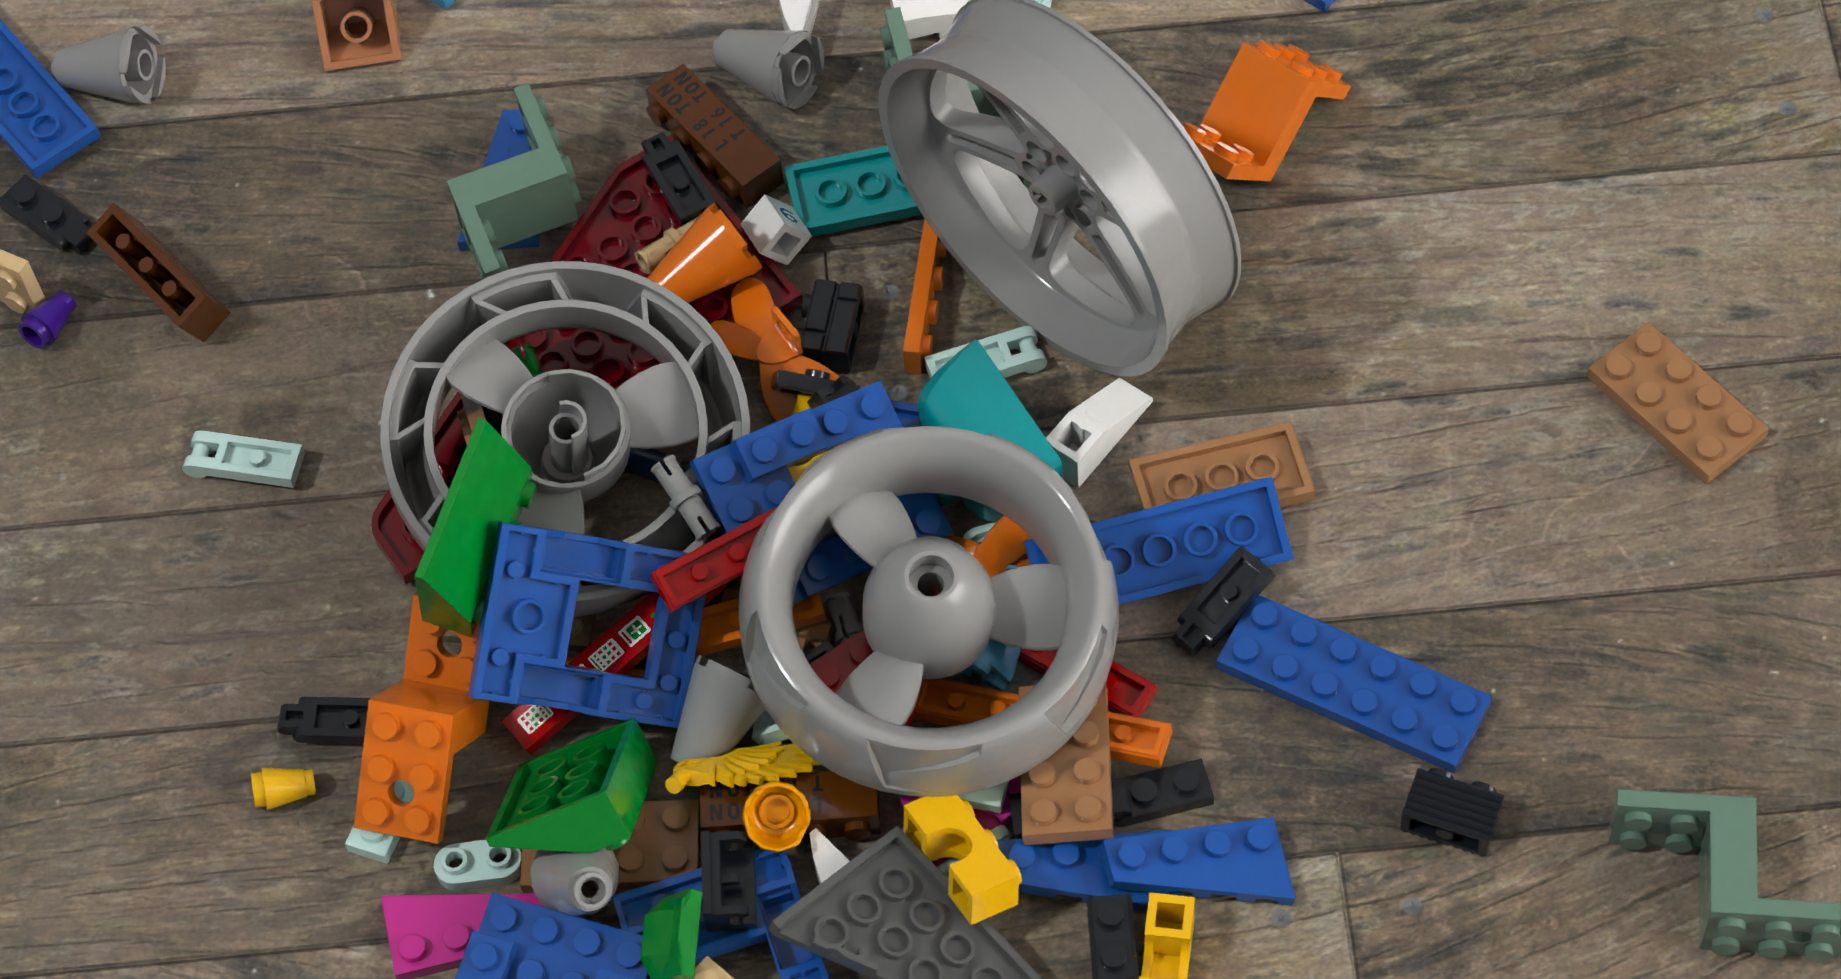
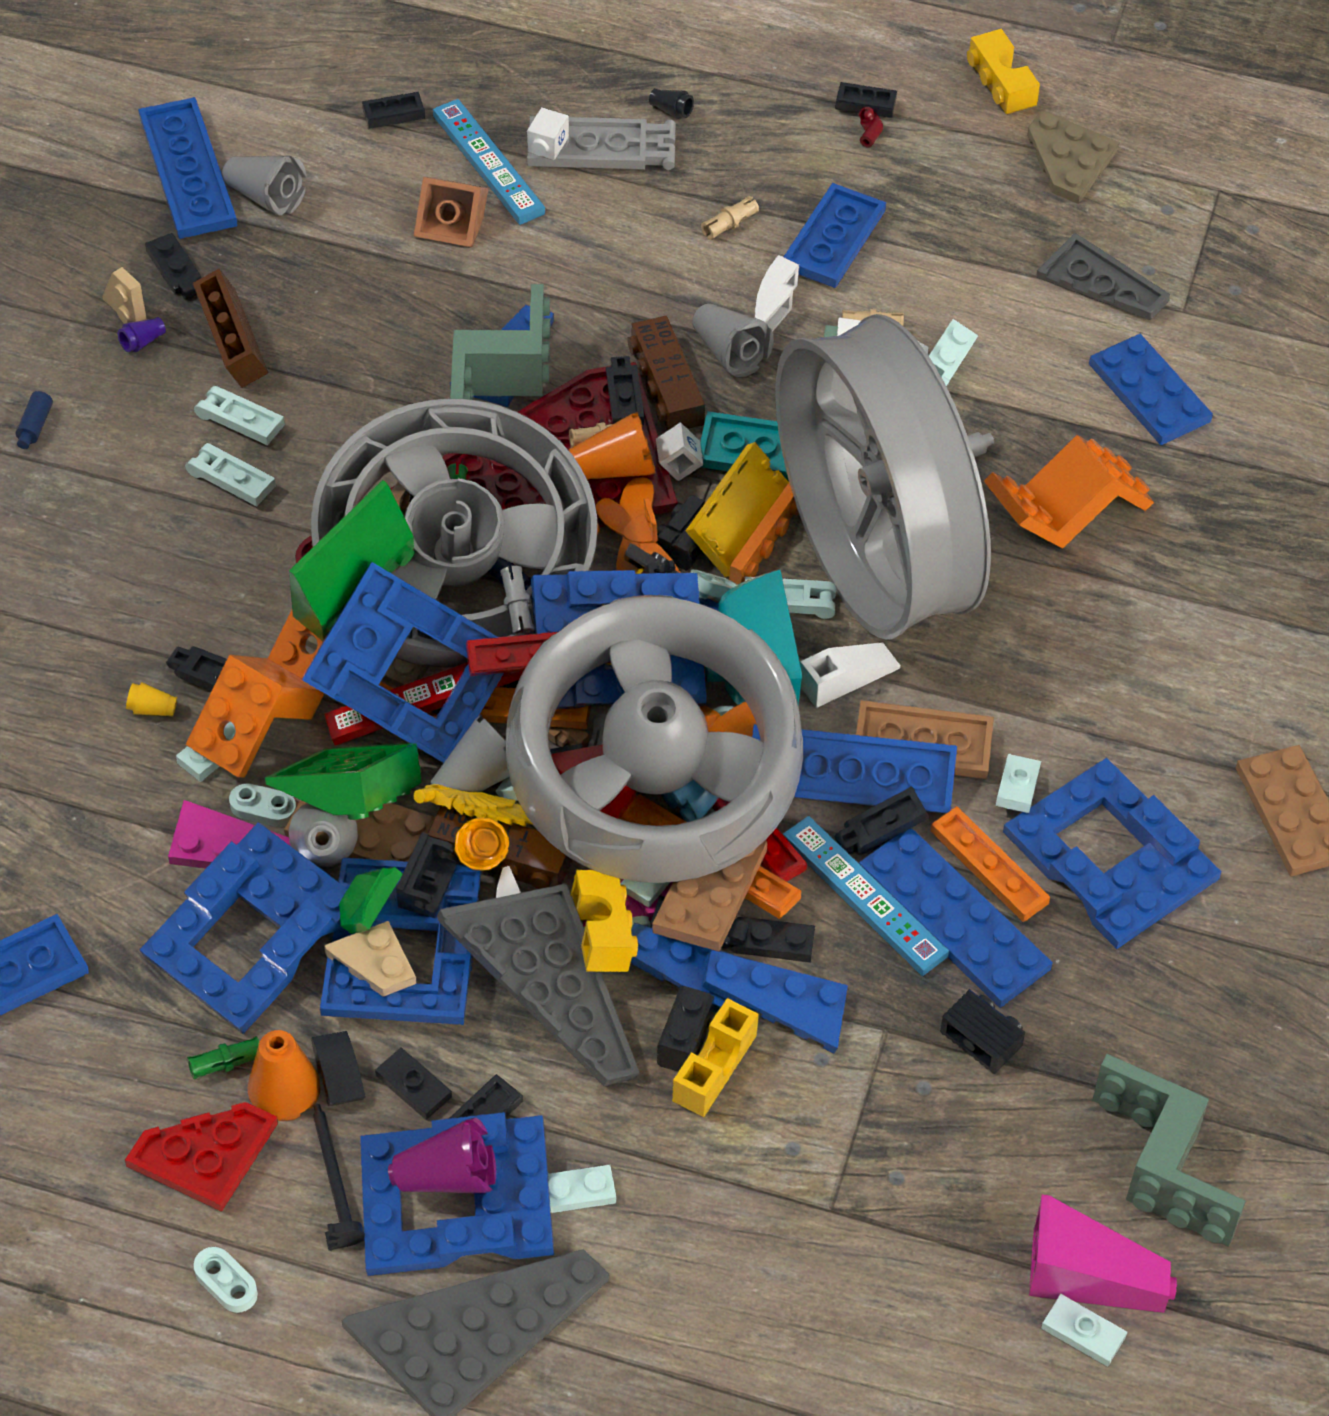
camera: 15 degrees right, 5 degrees down
none -> light aqua plate [194,386,285,446]
none -> yellow piece [685,442,789,577]
none -> light aqua plate [690,569,738,602]
none -> dark azure tile [783,816,949,977]
none -> orange plate [930,806,1050,922]
none -> light aqua plate [995,754,1041,813]
none -> blue piece [1003,758,1222,949]

